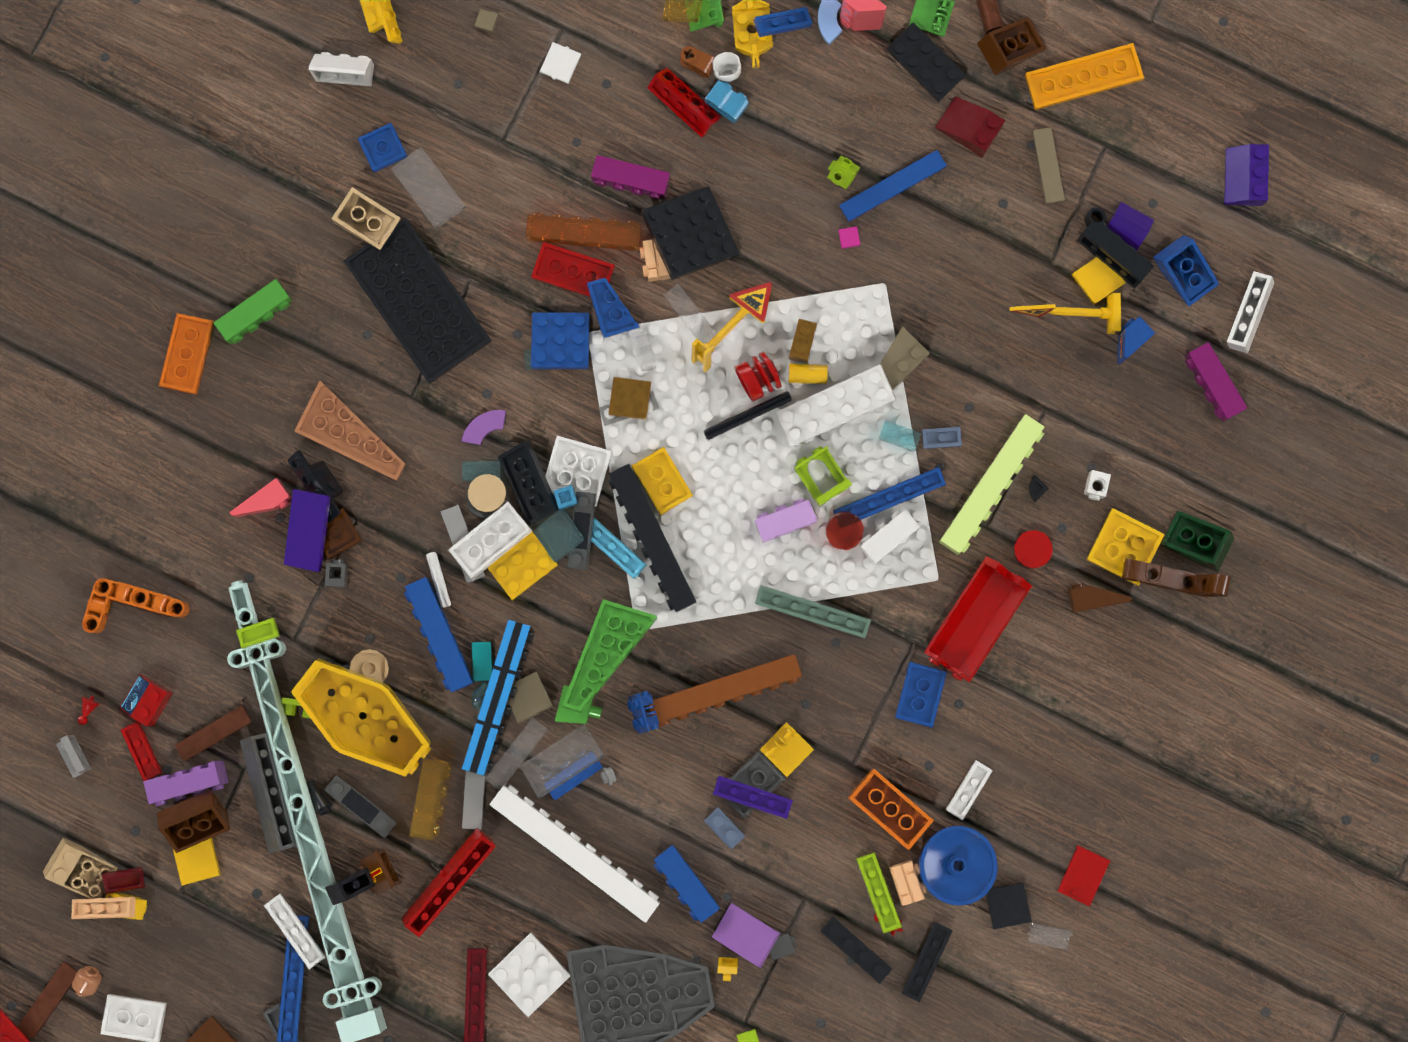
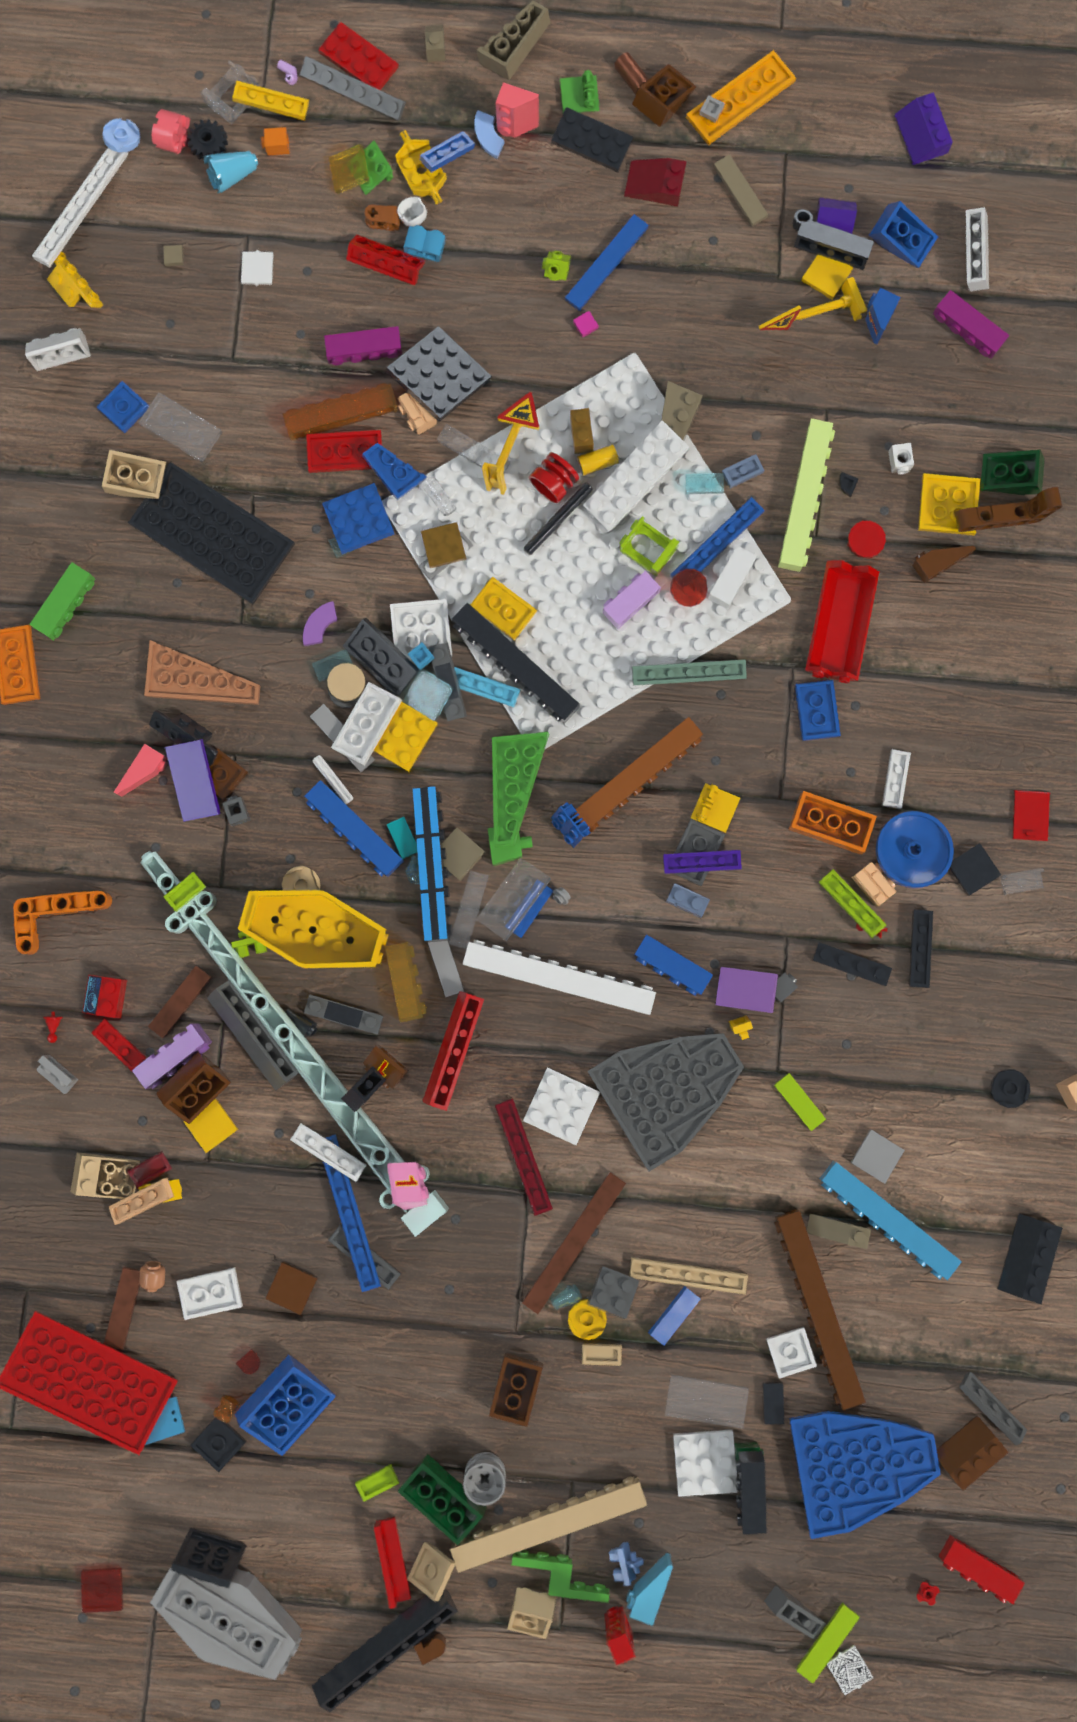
camera: 20 degrees left, 0 degrees up
none -> bright pink slope [387,1162,429,1210]
none -> light grey plate [699,95,725,123]

